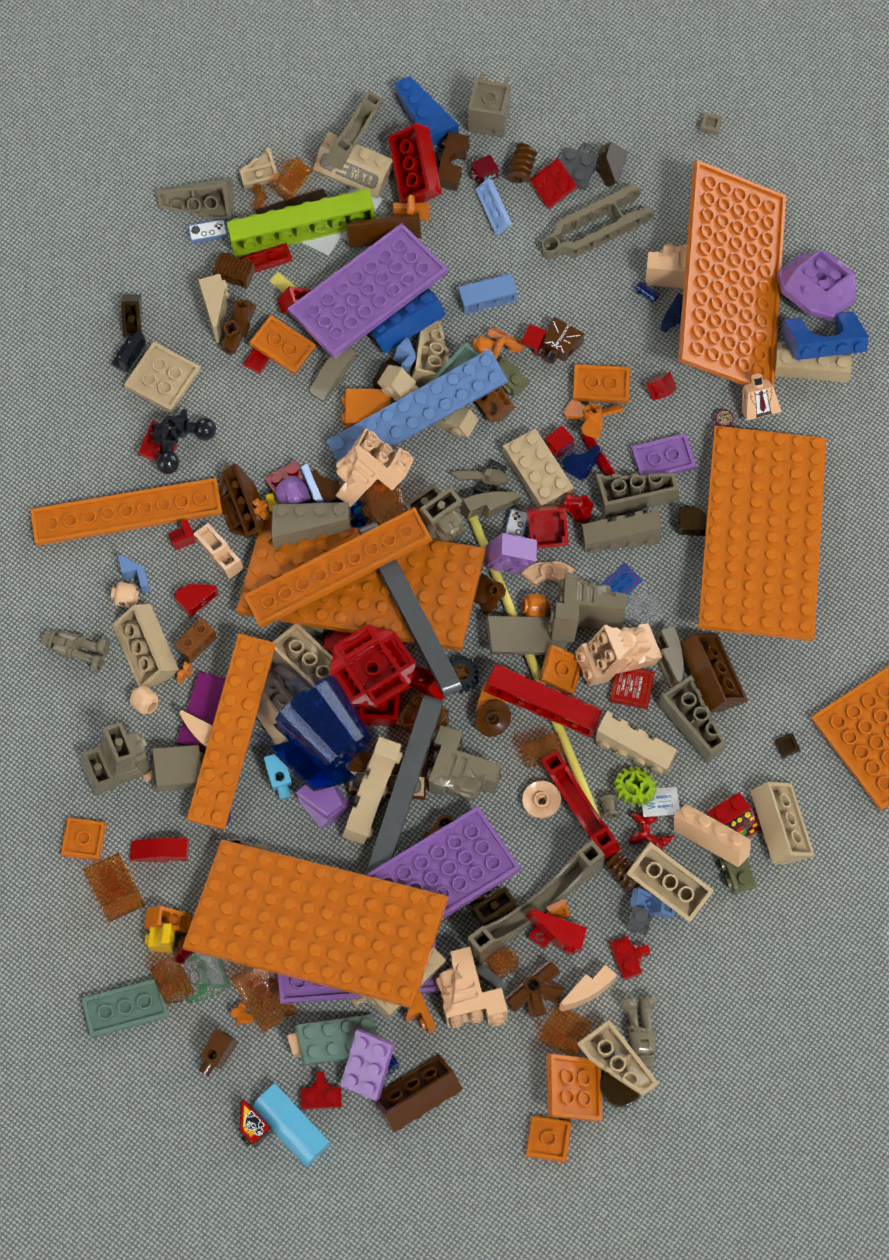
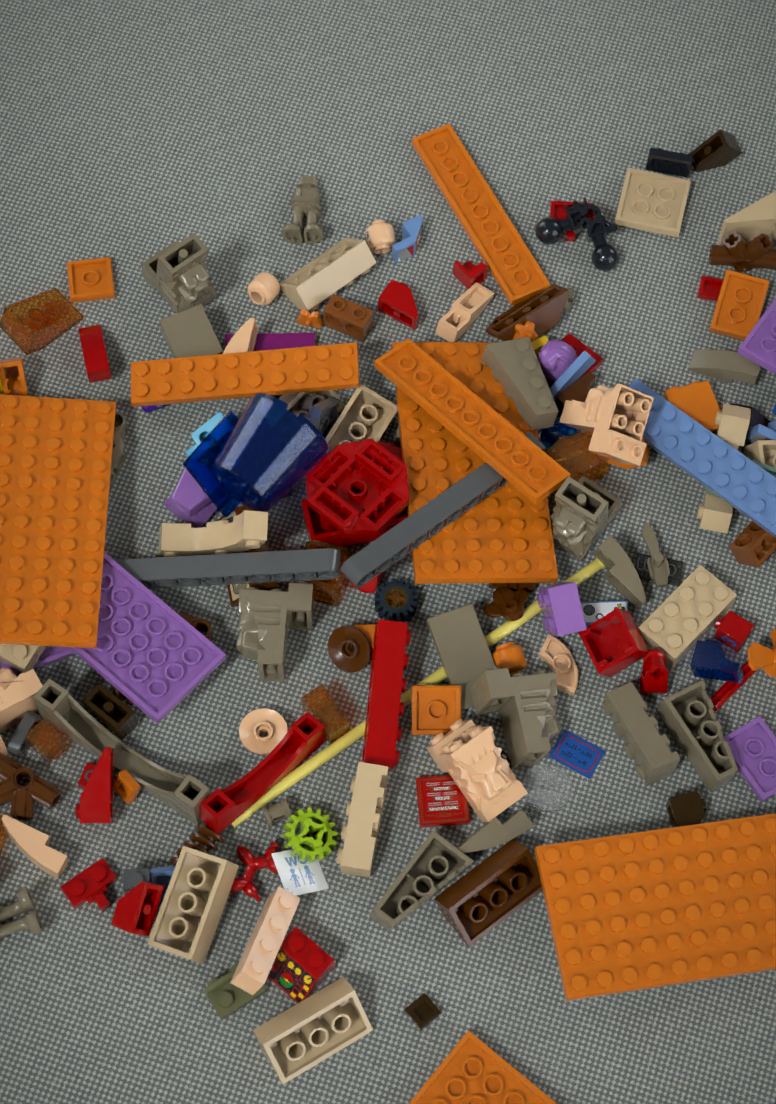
camera: 70 degrees right, 5 degrees down
none -> red slope [111,881,164,936]

